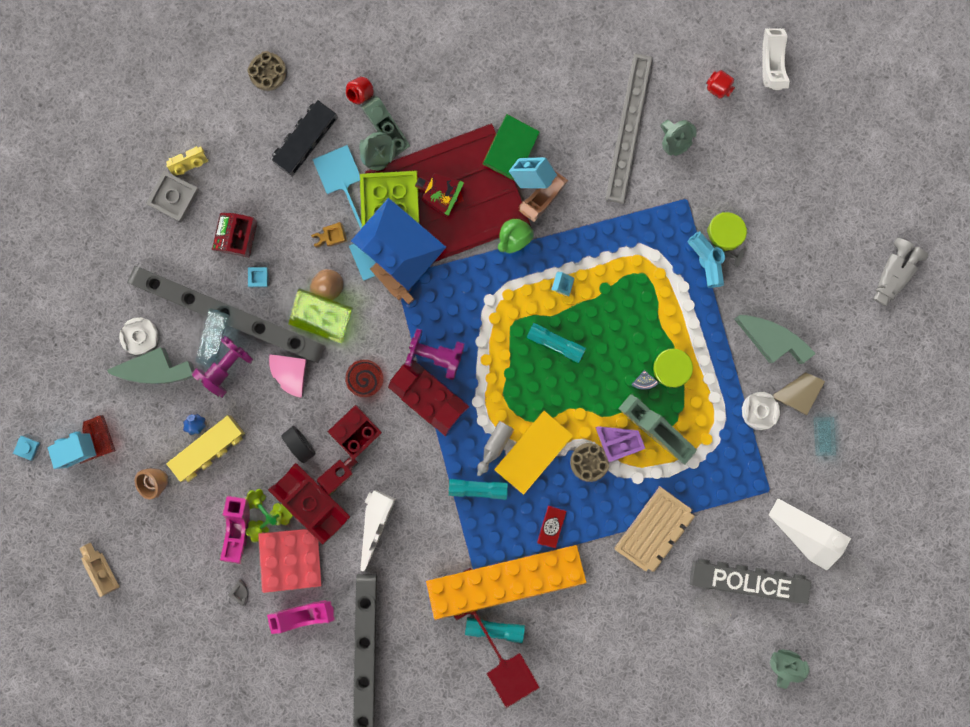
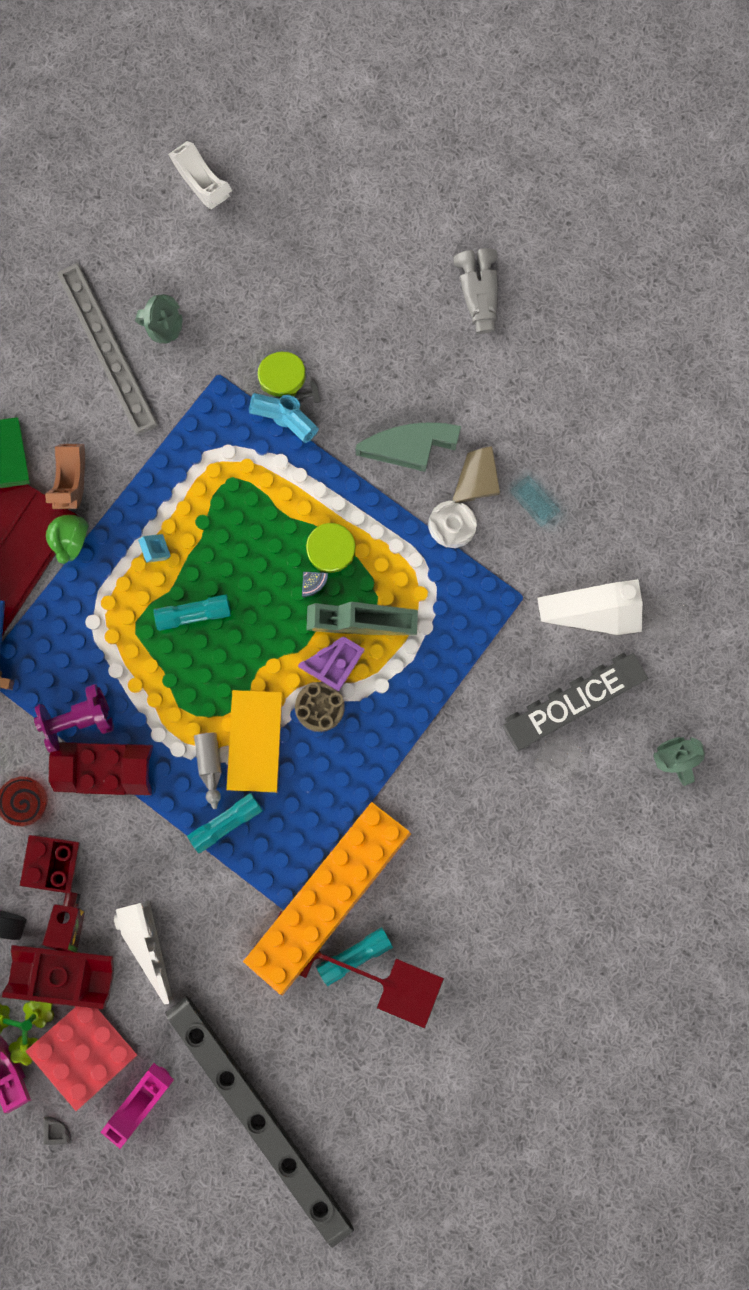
camera: 40 degrees left, 5 degrees down
medium azure brick [509,157,557,189] -> none
red slope [537,505,566,548] -> none
tan hinge [614,486,695,572] -> none
red head [706,70,735,99] -> none

